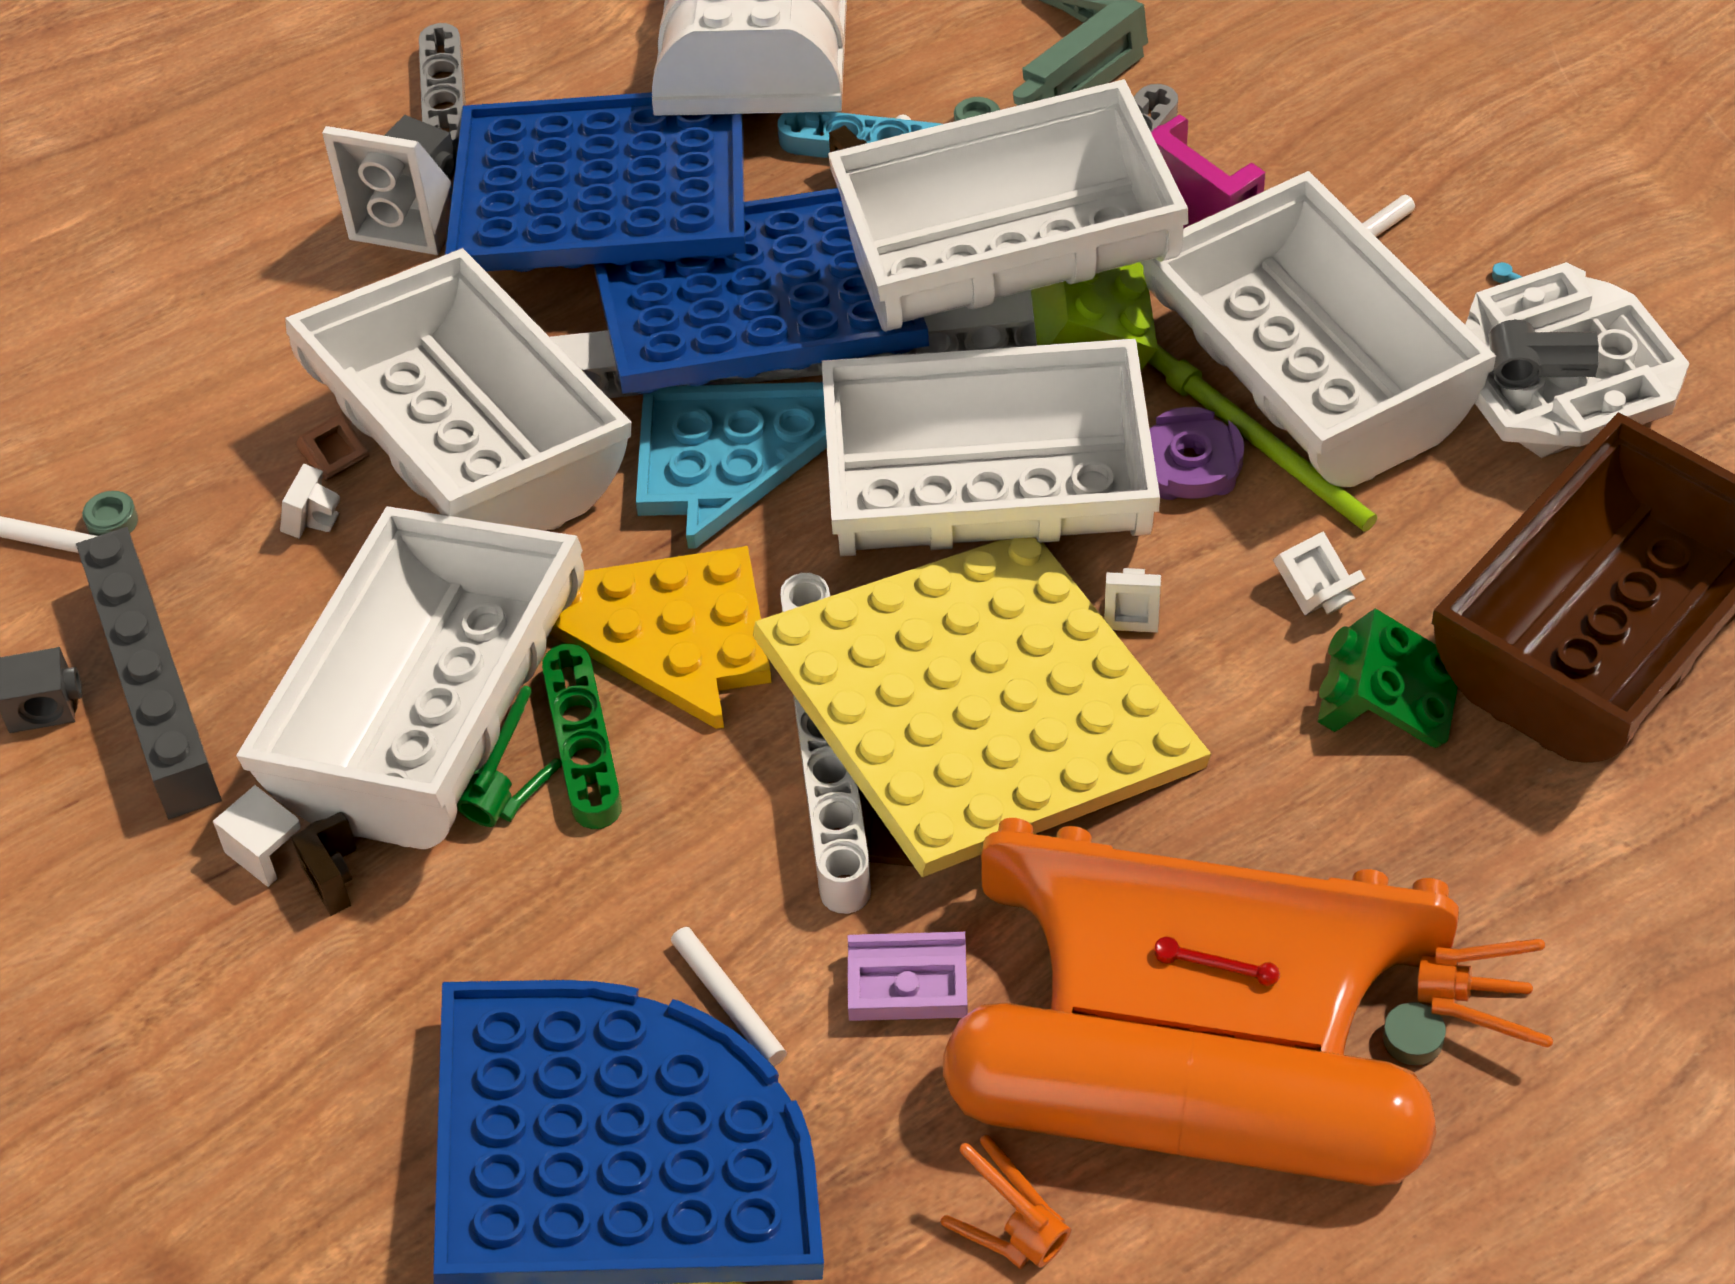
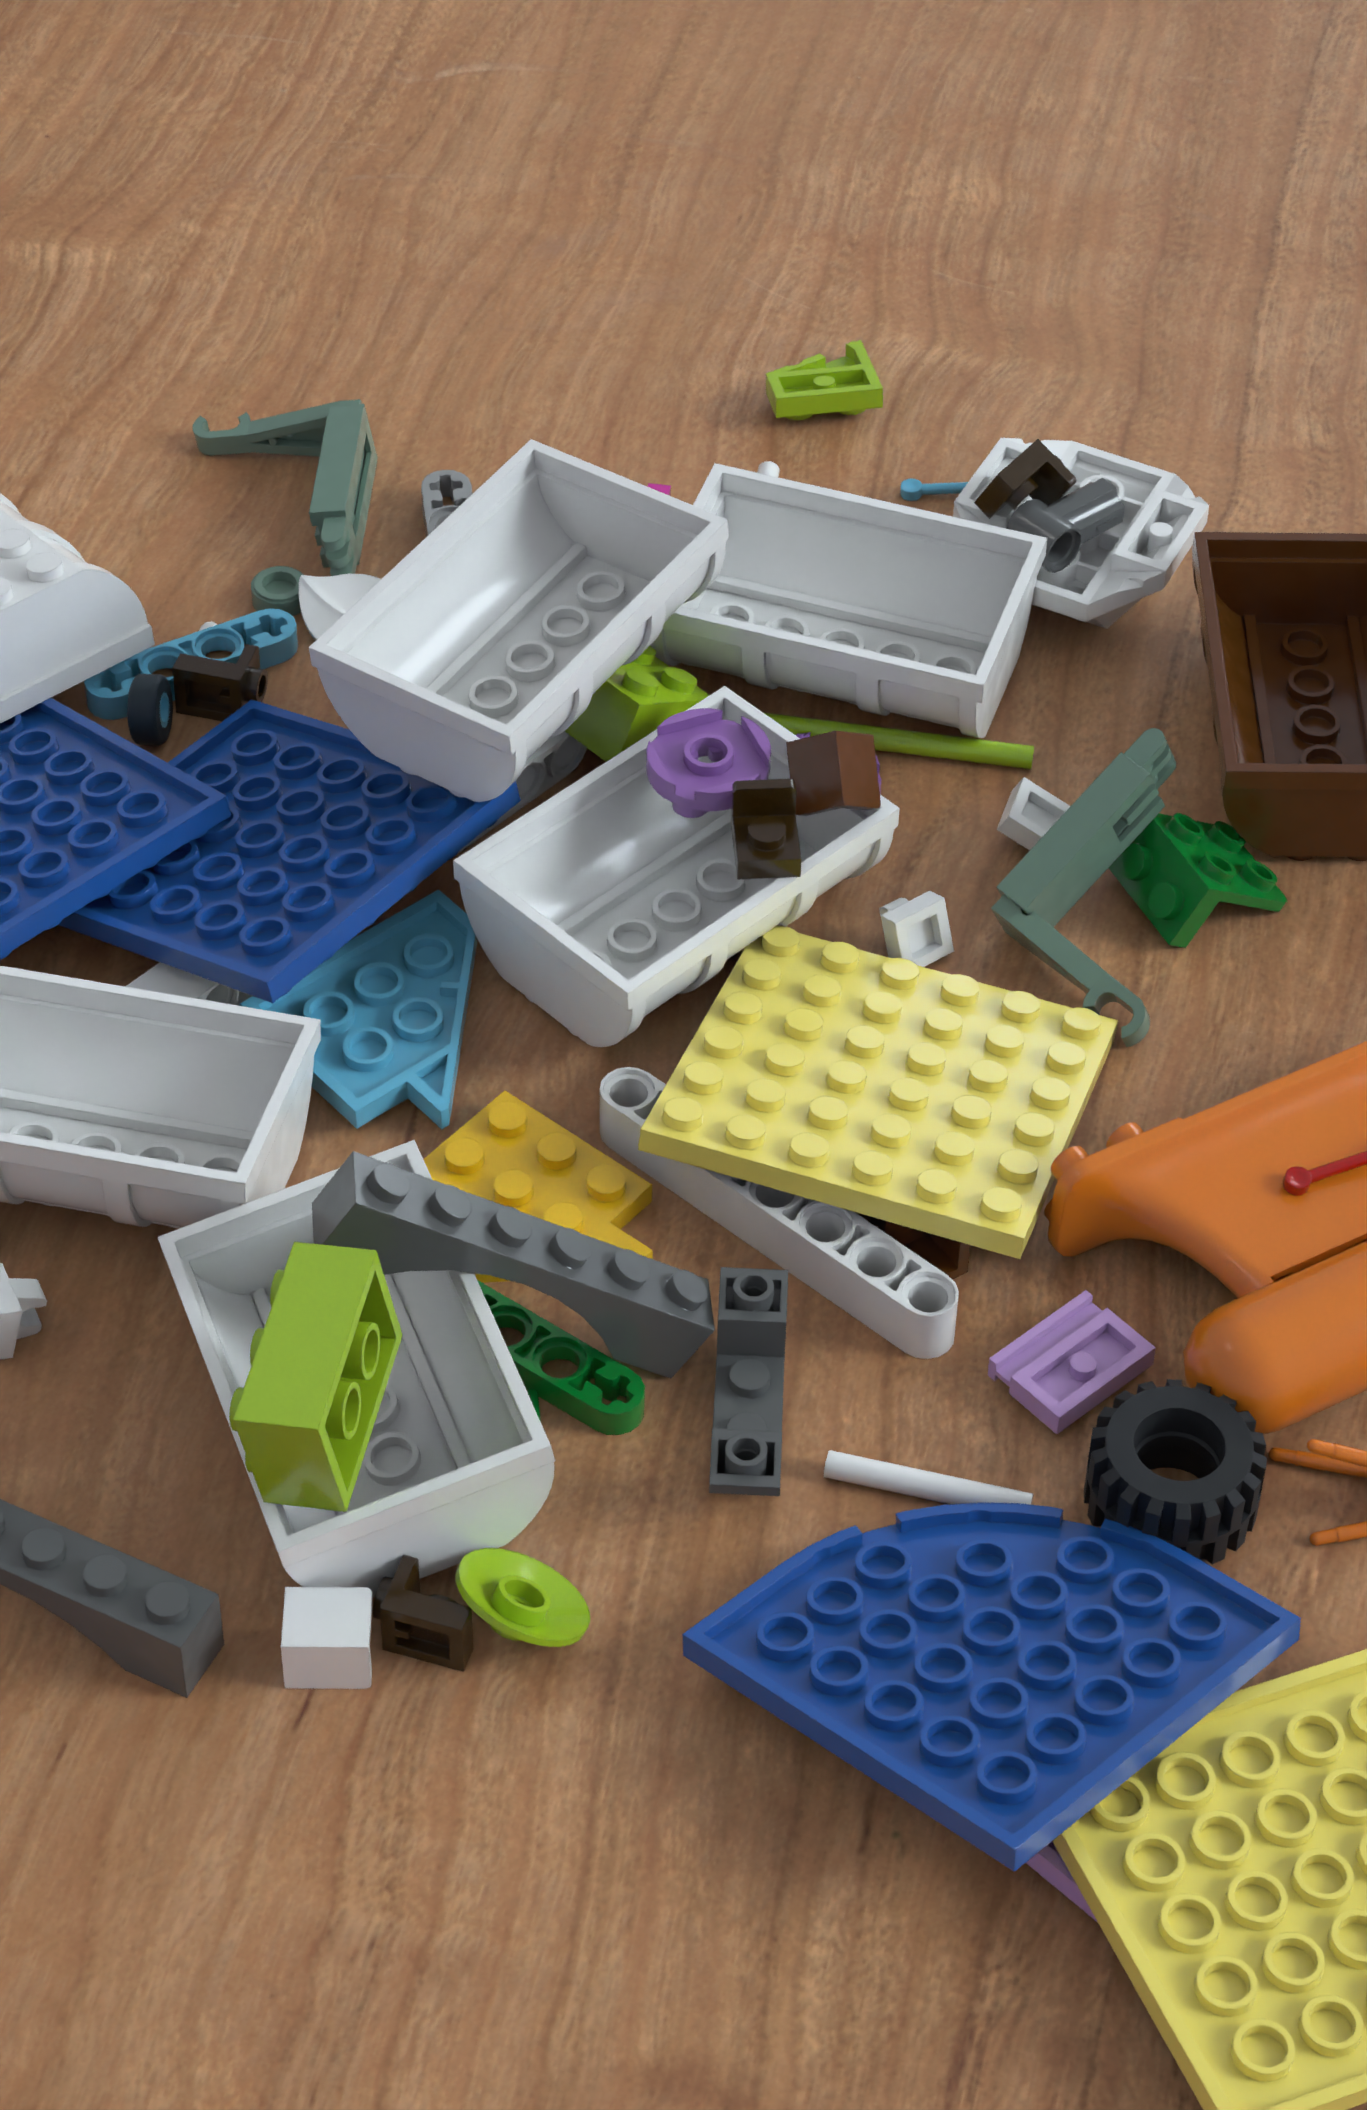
camera: 45 degrees left, 5 degrees down
none -> black wheel [127,674,173,745]
none -> lime brick [229,1242,403,1512]
none -> dark grey arch [312,1151,715,1378]
none -> lime dish [455,1548,590,1647]
none -> medium lavender plate [646,708,771,818]
none -> dark grey slope [709,1267,788,1496]
none -> dark brown bracket [731,779,801,880]
none -> lime wing [766,340,883,420]
none -> reddish brown panel [786,731,881,816]
none -> dark brown bracket [974,439,1077,519]
none -> sand green hinge [991,728,1176,1047]
none -> black tyre [1084,1379,1267,1565]

